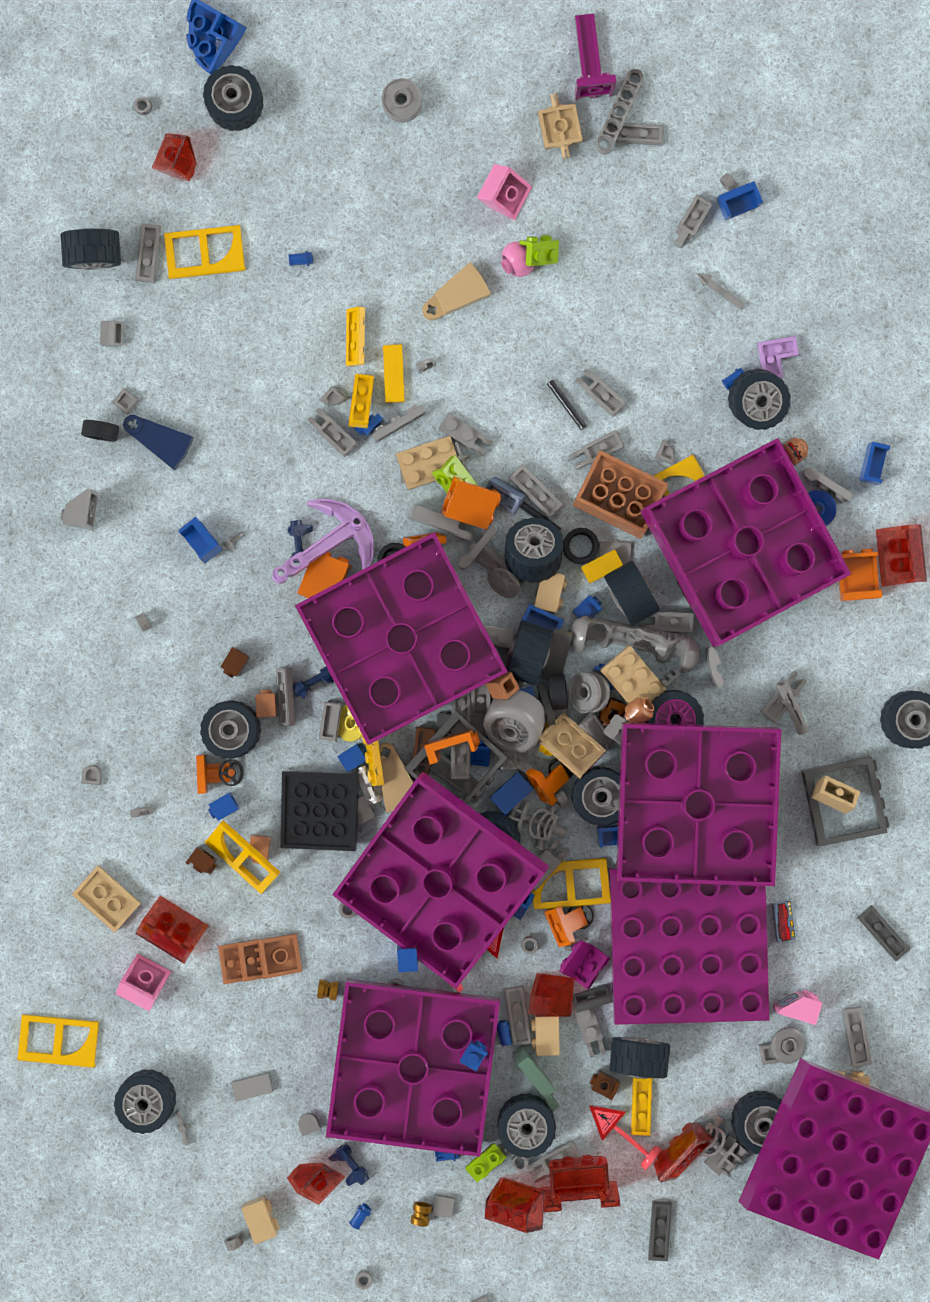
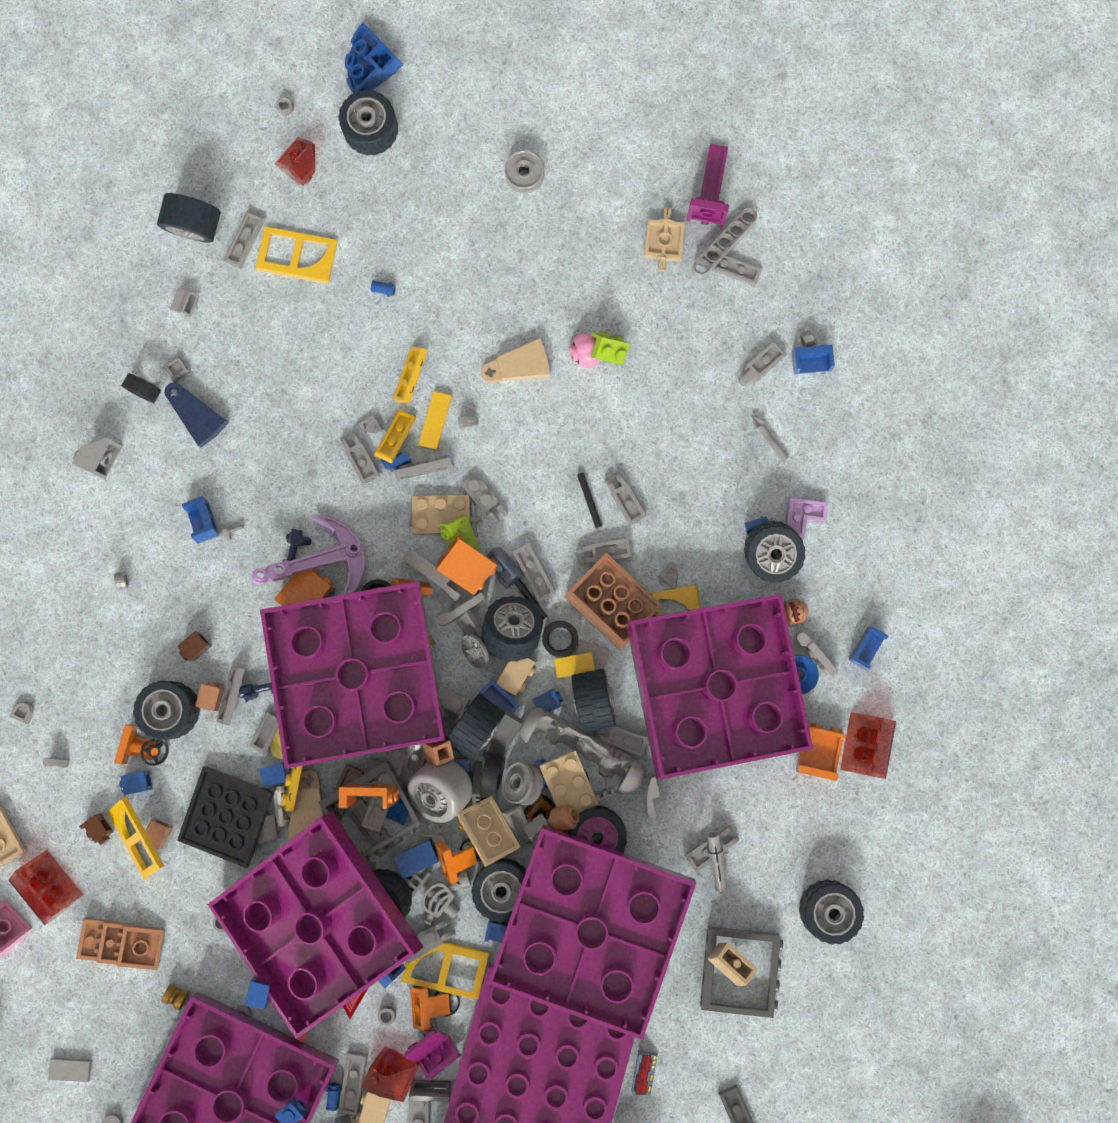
camera: 25 degrees right, 5 degrees down
bright pink slope [477,164,532,220] -> none

